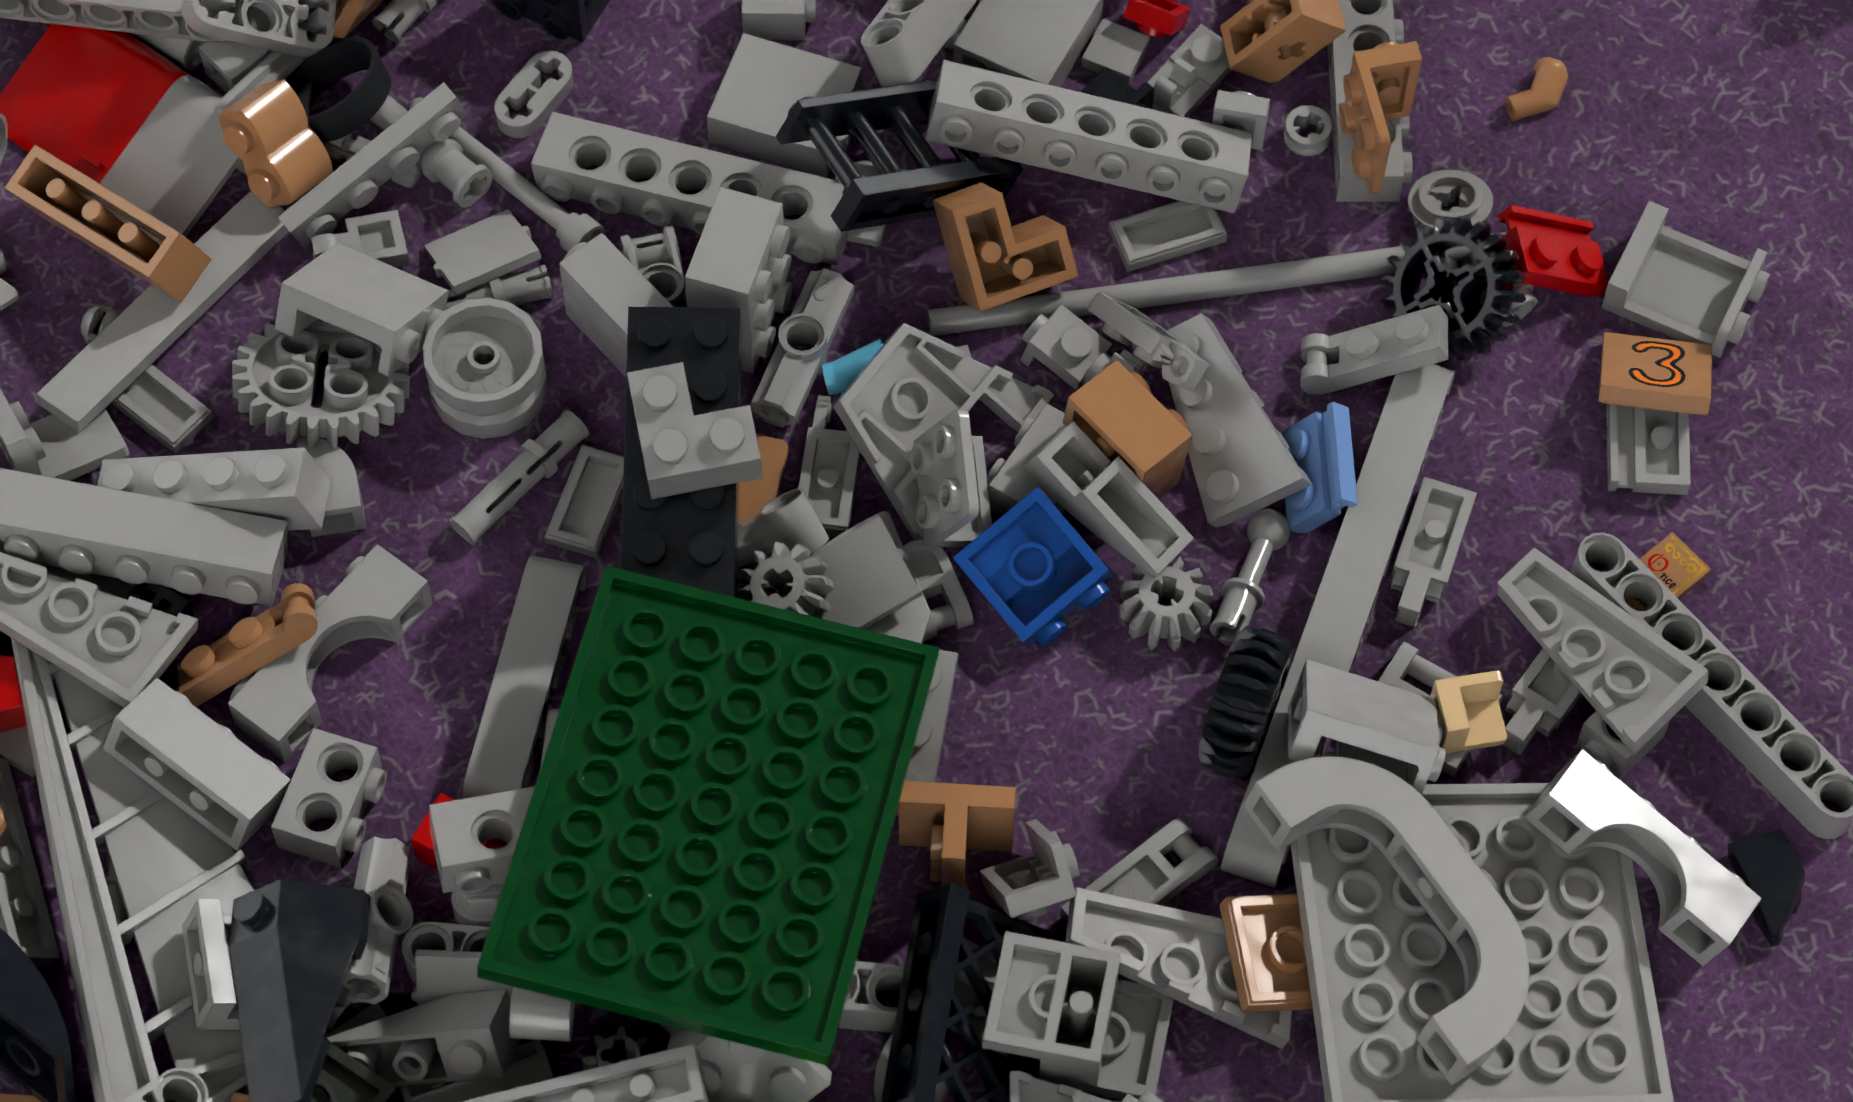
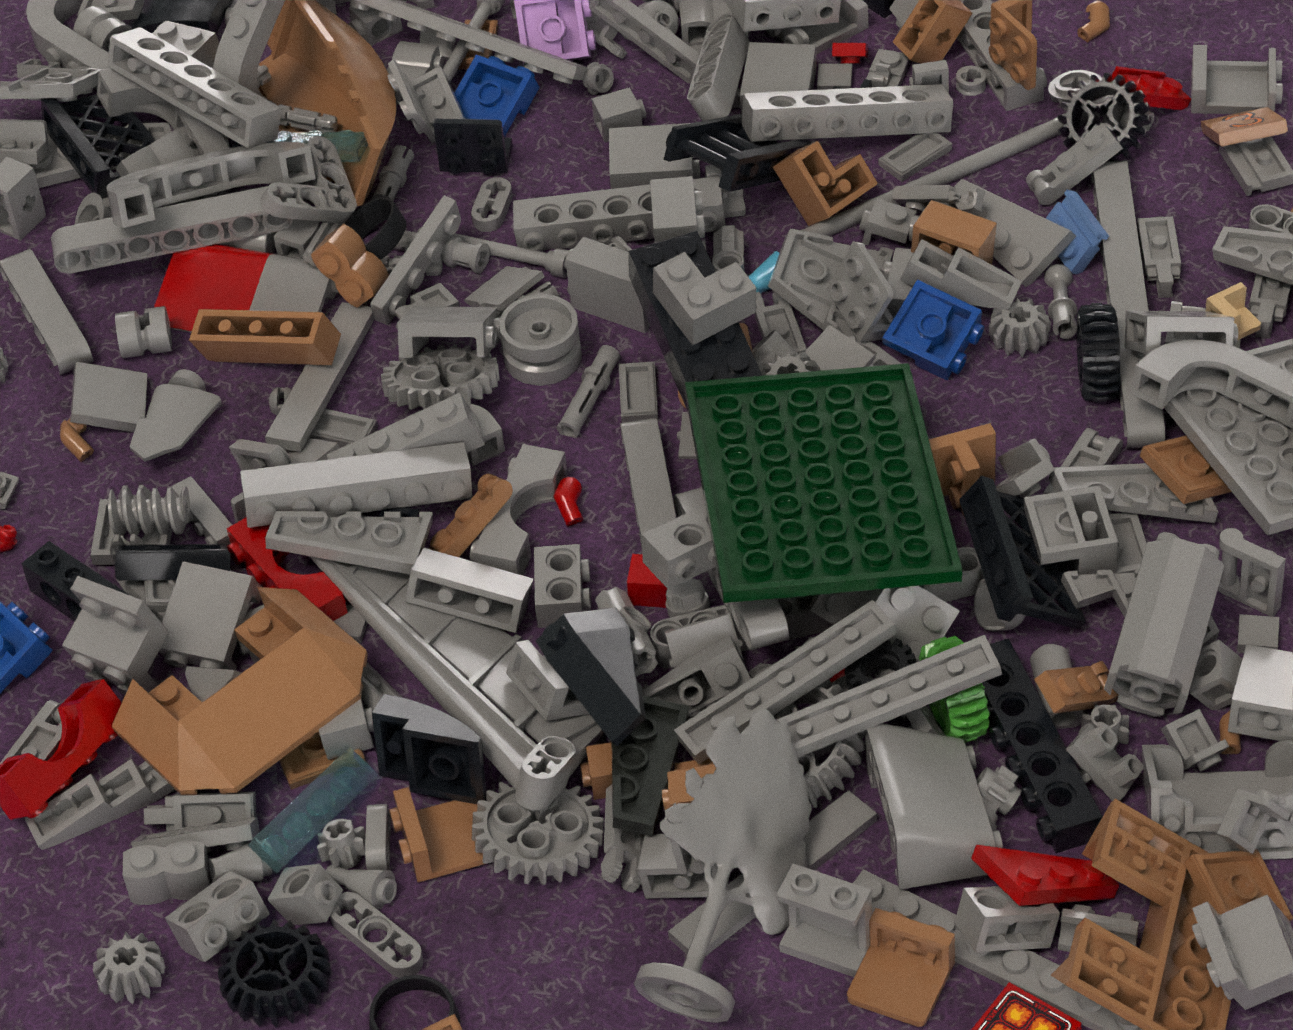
camera: 15 degrees left, 15 degrees down
none -> red arm [553,477,583,527]

